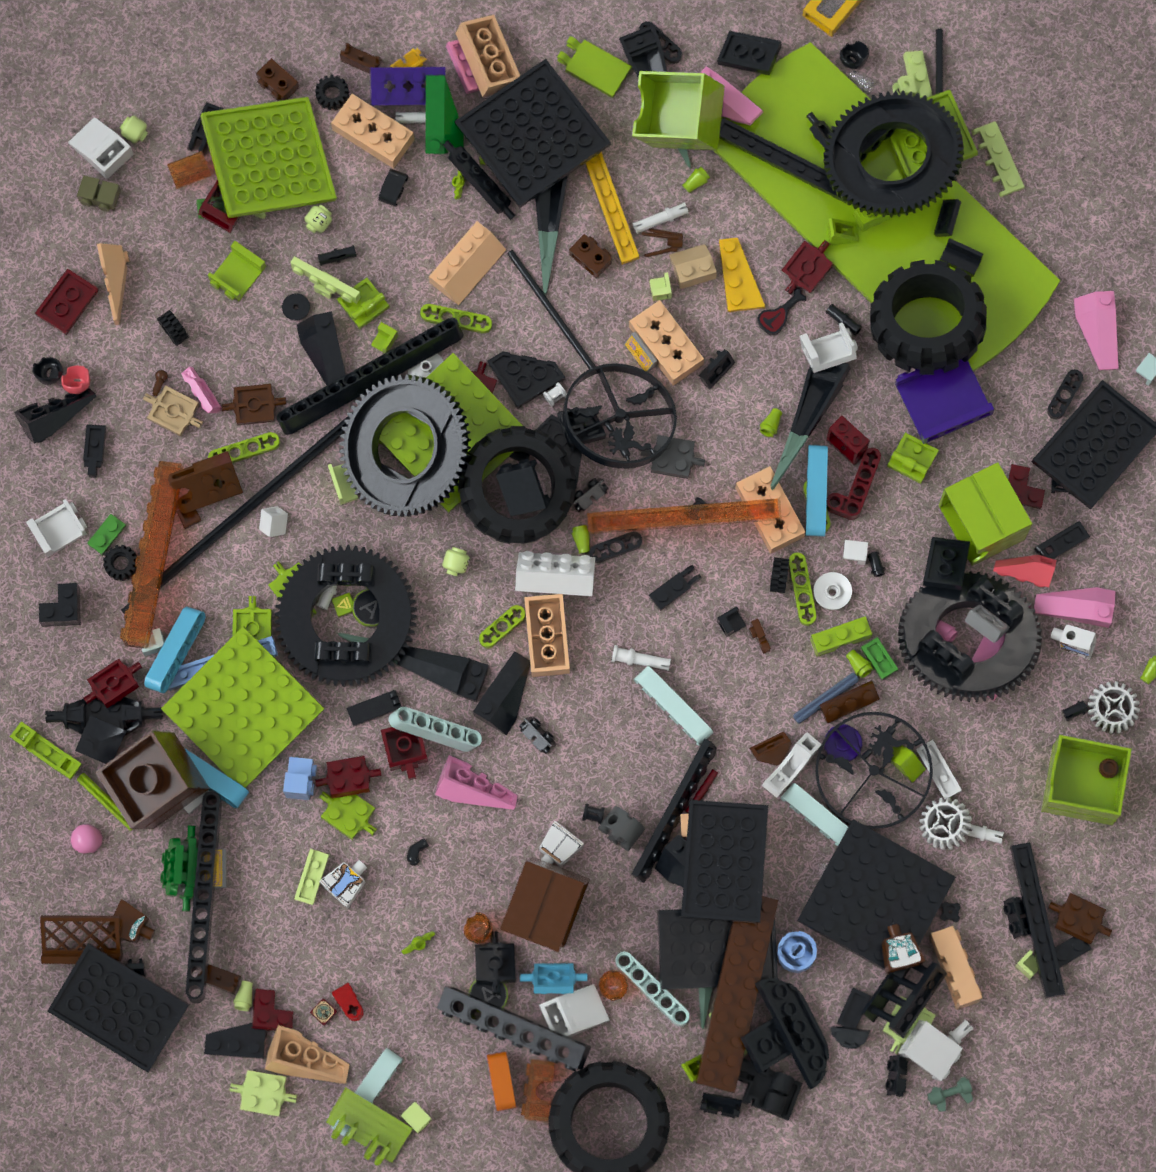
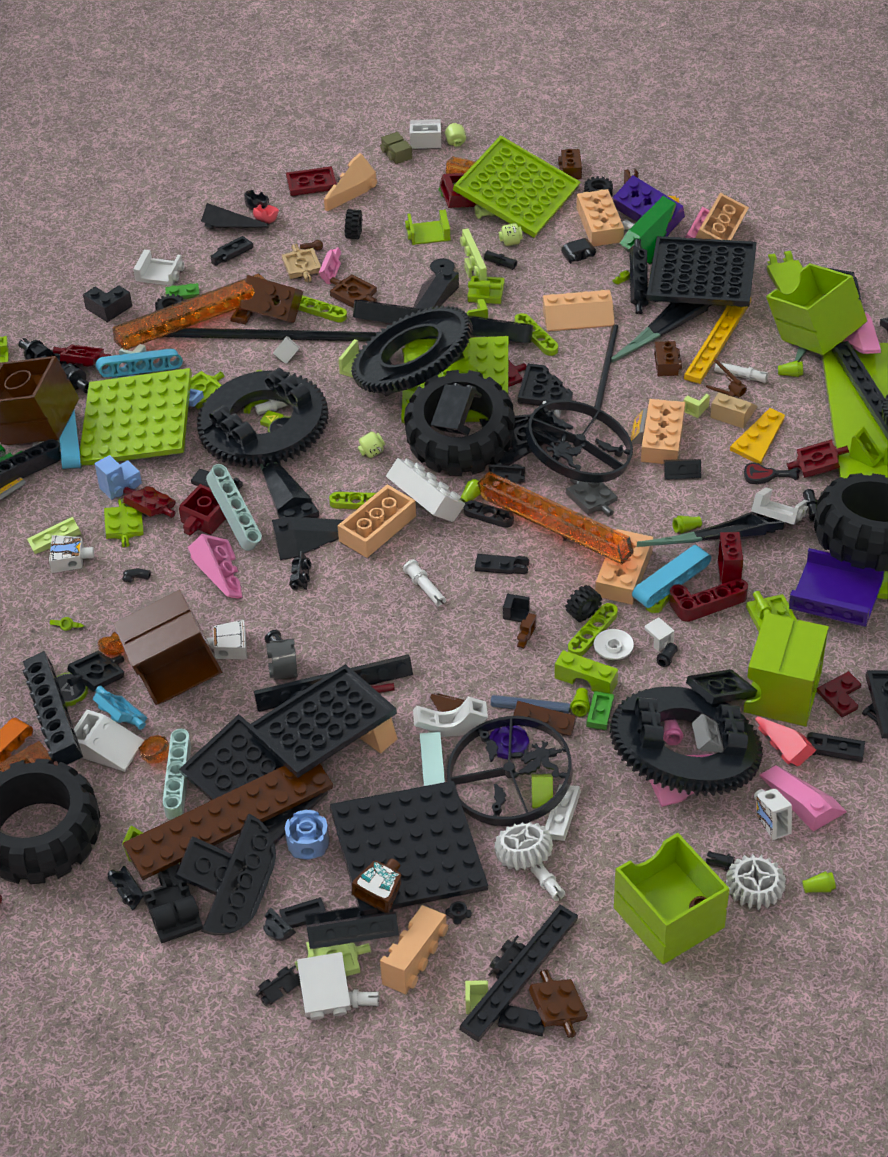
camera: 45 degrees right, 30 degrees down
light aqua beam [634,666,713,746] -> none
sand green piece [927,1077,973,1112] -> none

